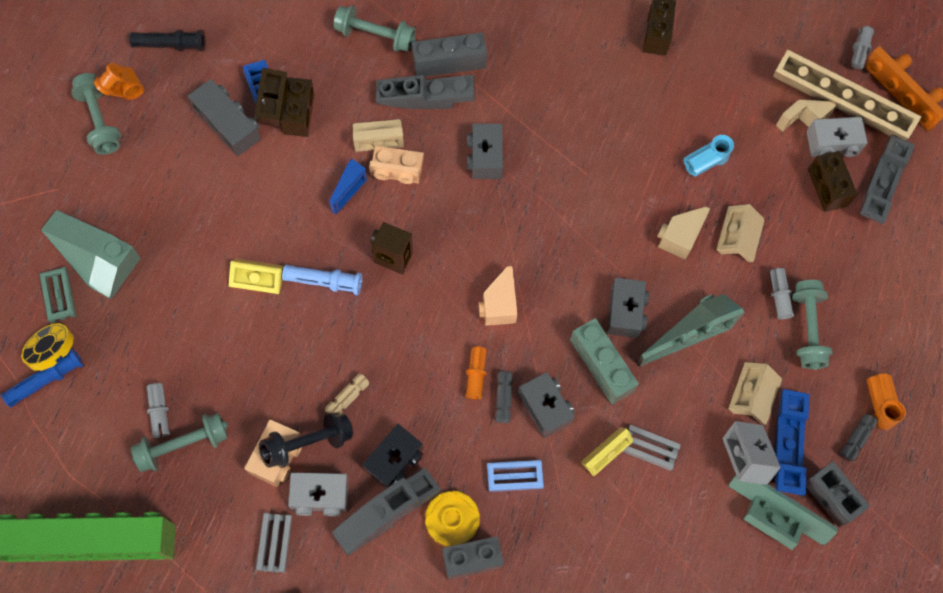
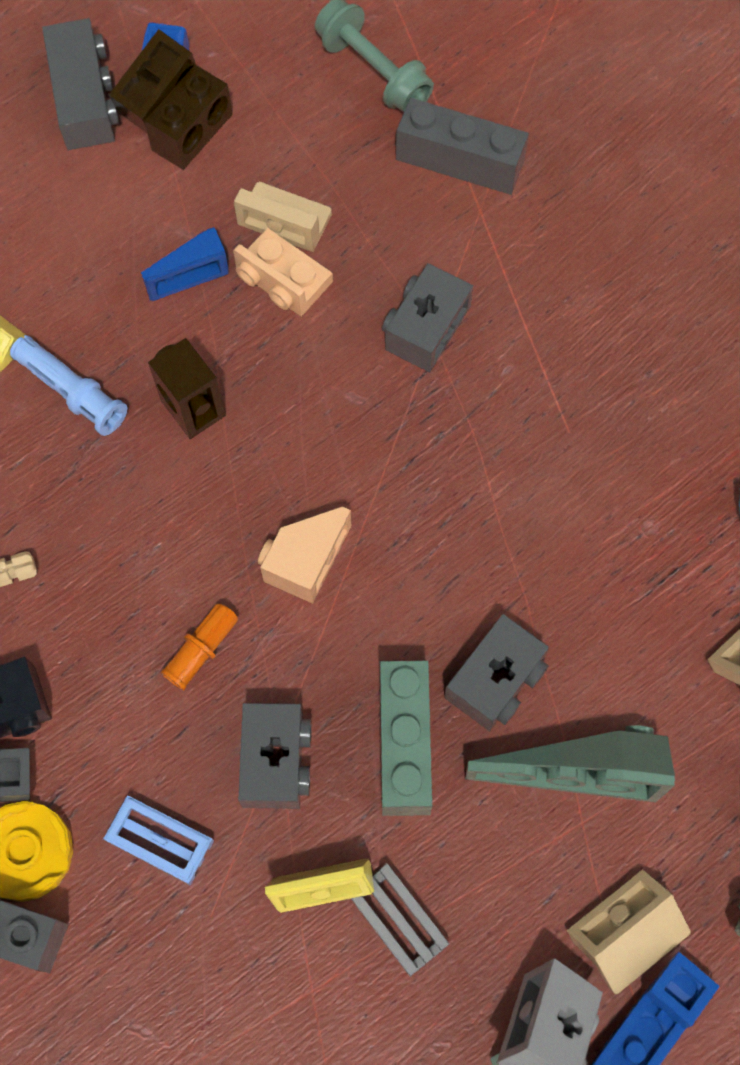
camera: 35 degrees right, 0 degrees up
dark grey slope [376,75,475,109] -> none
dark grey axle [496,371,512,424] -> none
tan slope [657,207,710,260] -> none

